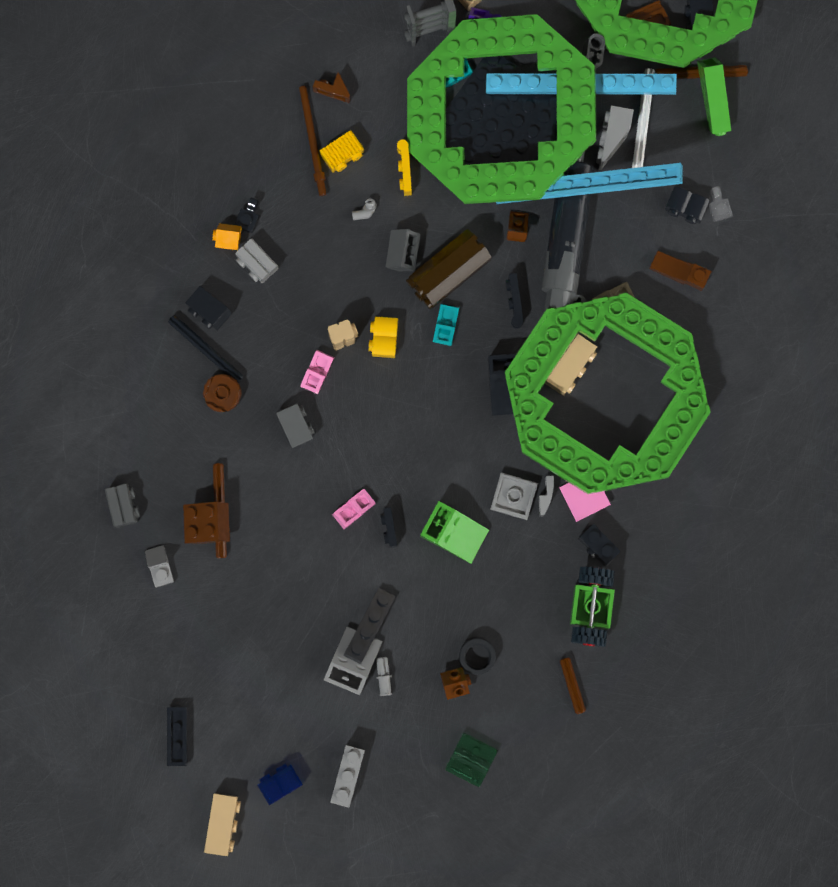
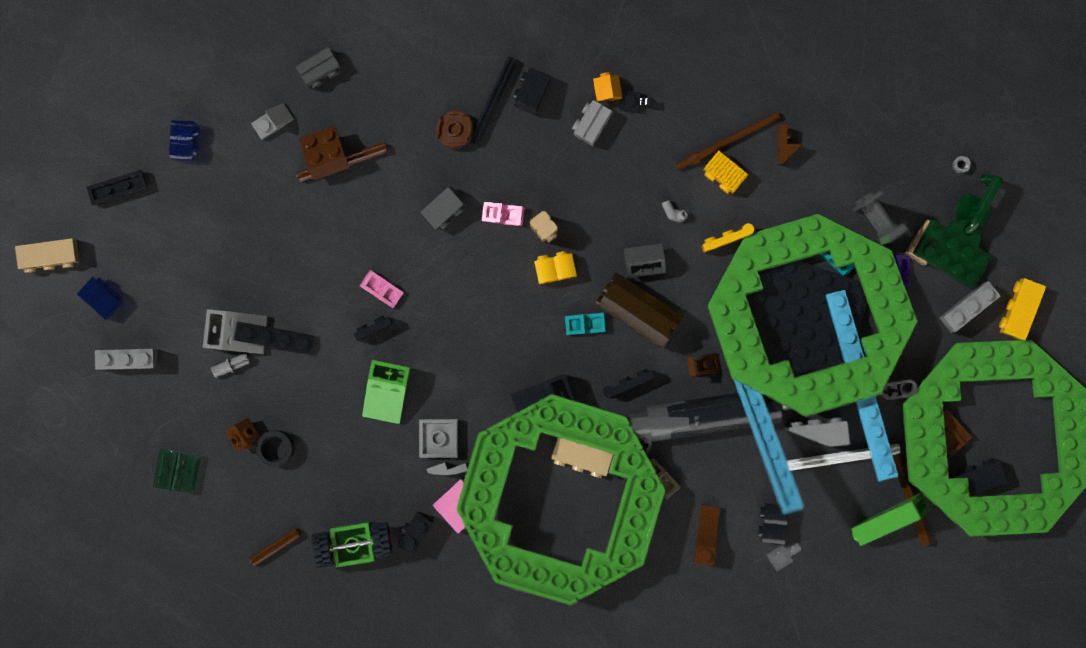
camera: 80 degrees right, 5 degrees up
none -> clear blue brick [169,120,200,161]

